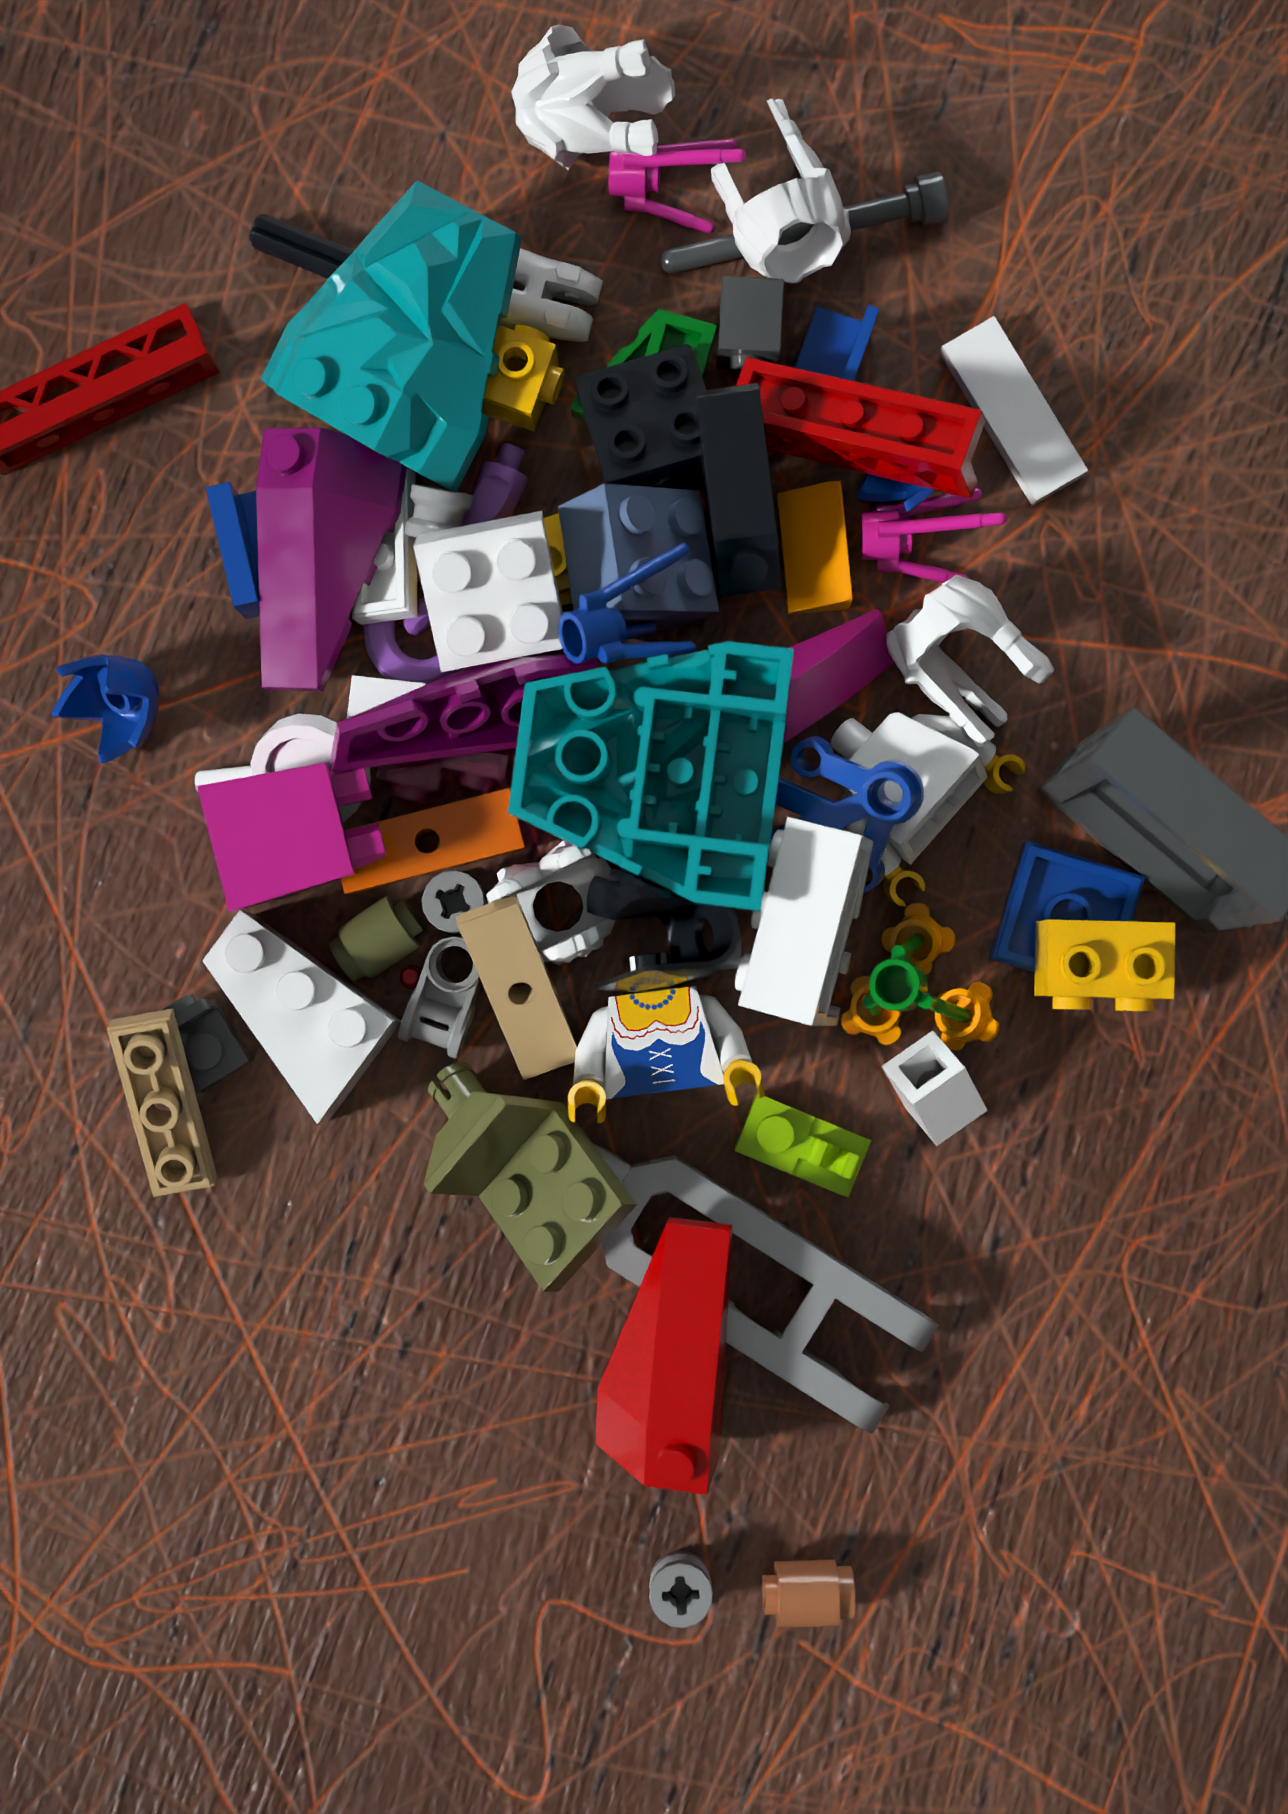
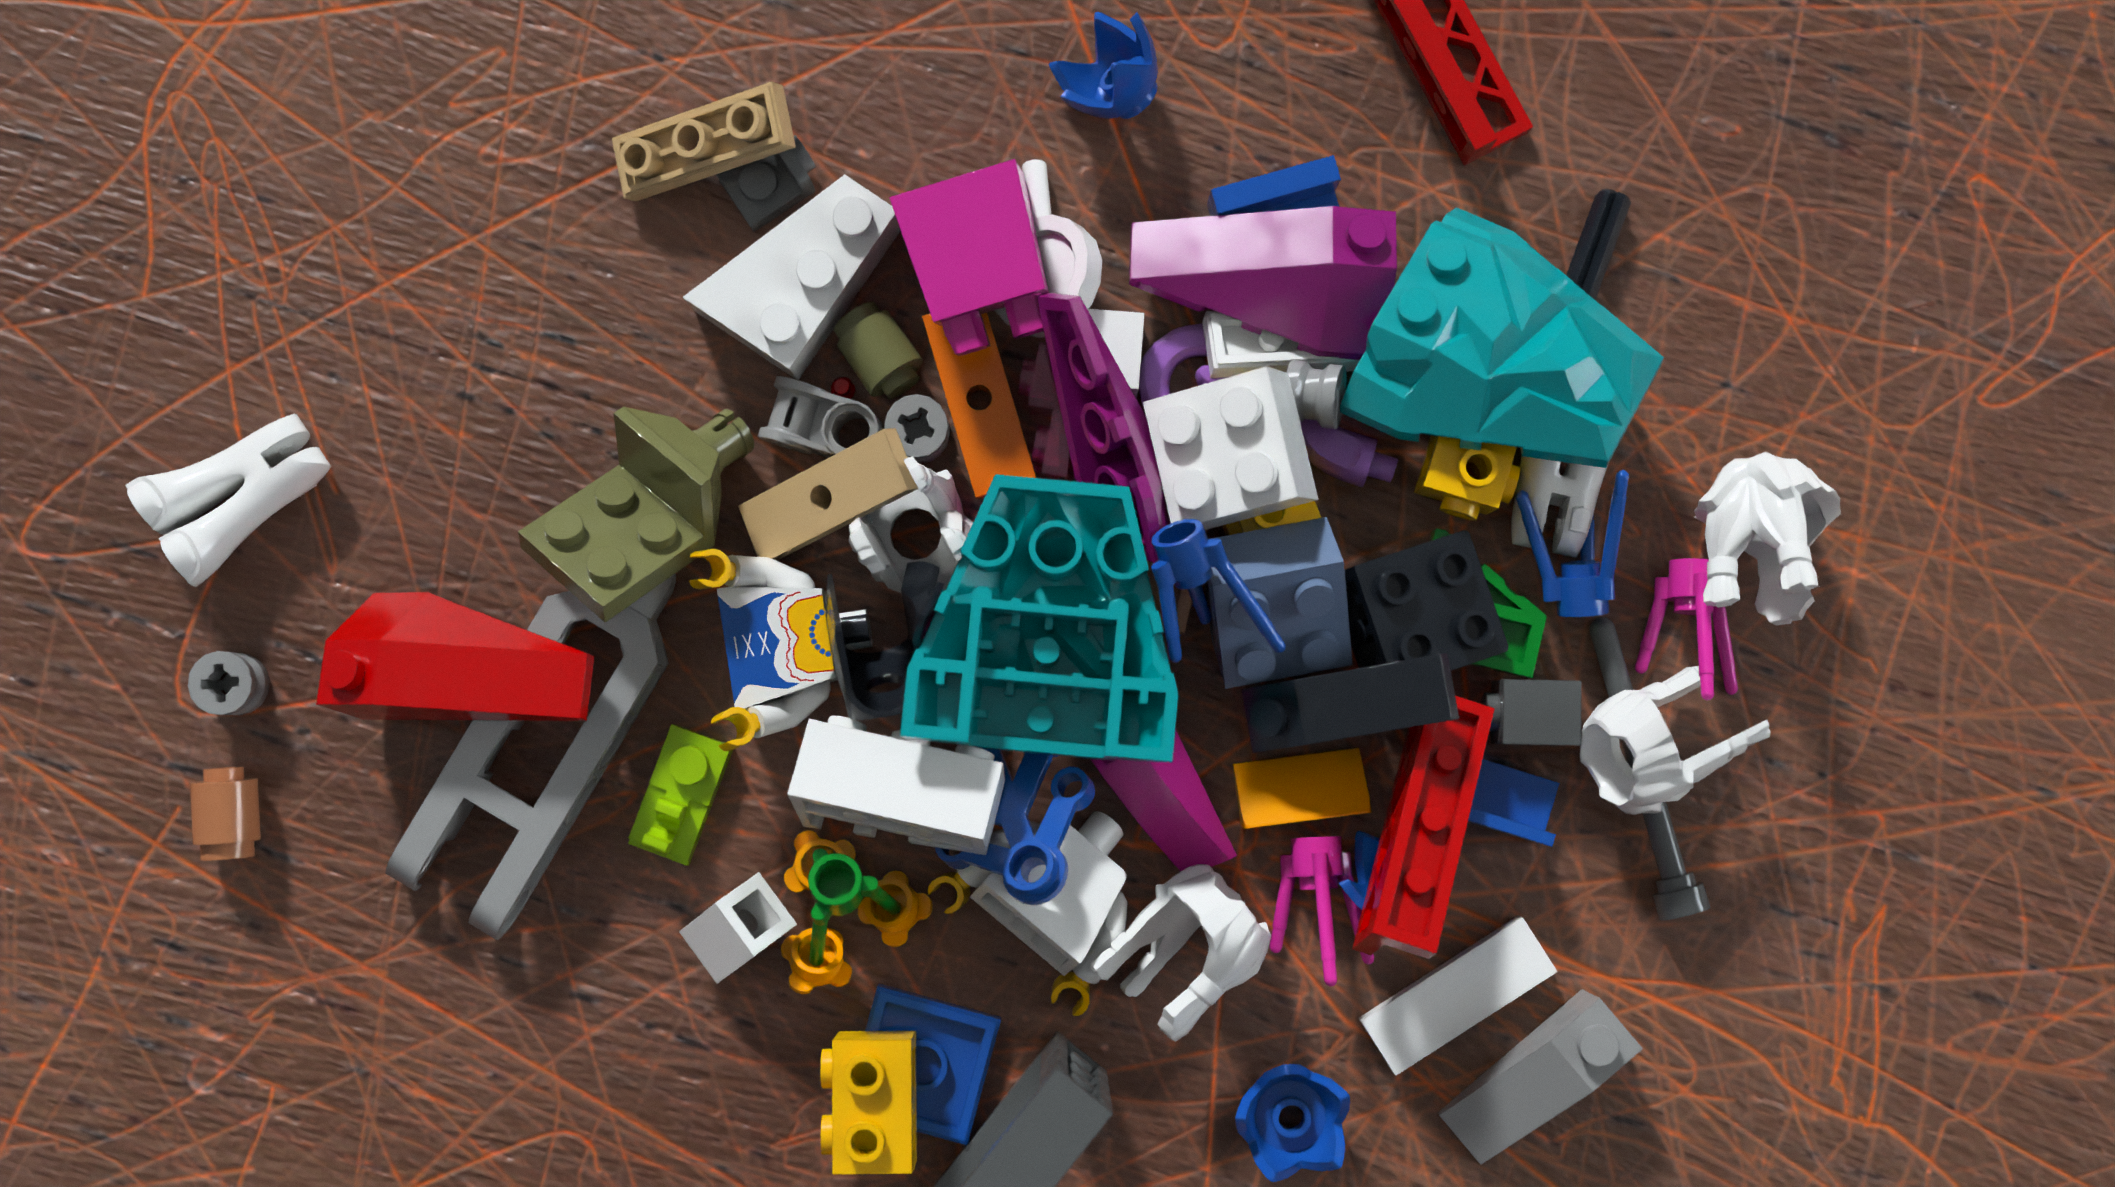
camera: 85 degrees right, 0 degrees up
none -> white piece [125,414,332,587]
none -> blue piece [1235,1064,1350,1182]
none -> light grey slope [1437,989,1643,1165]
none -> blue plant [1516,470,1629,617]

